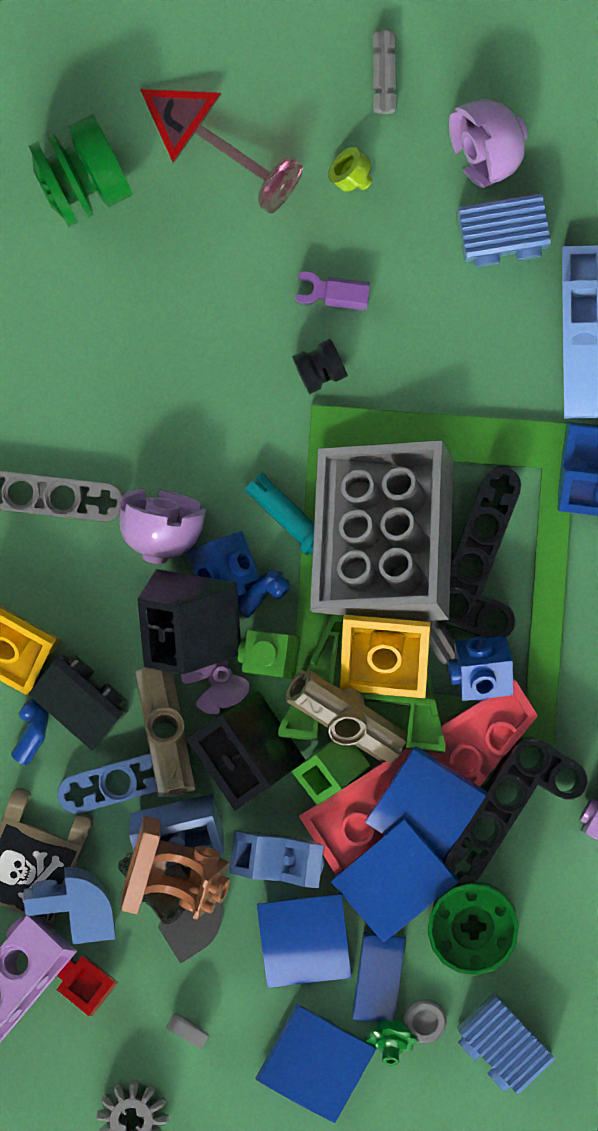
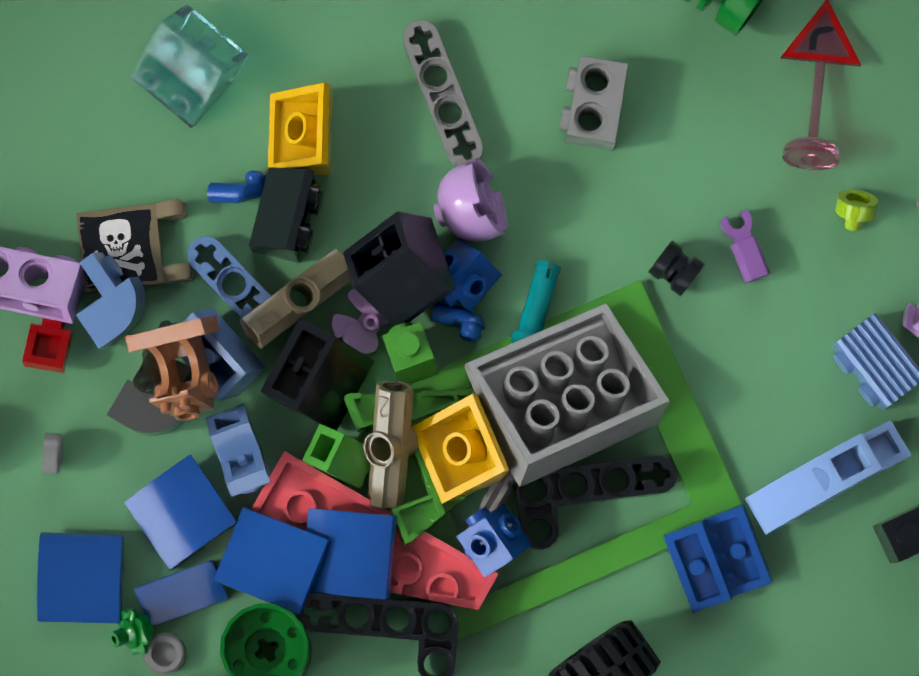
camera: 60 degrees right, 5 degrees down
none -> light grey brick [559,56,628,150]

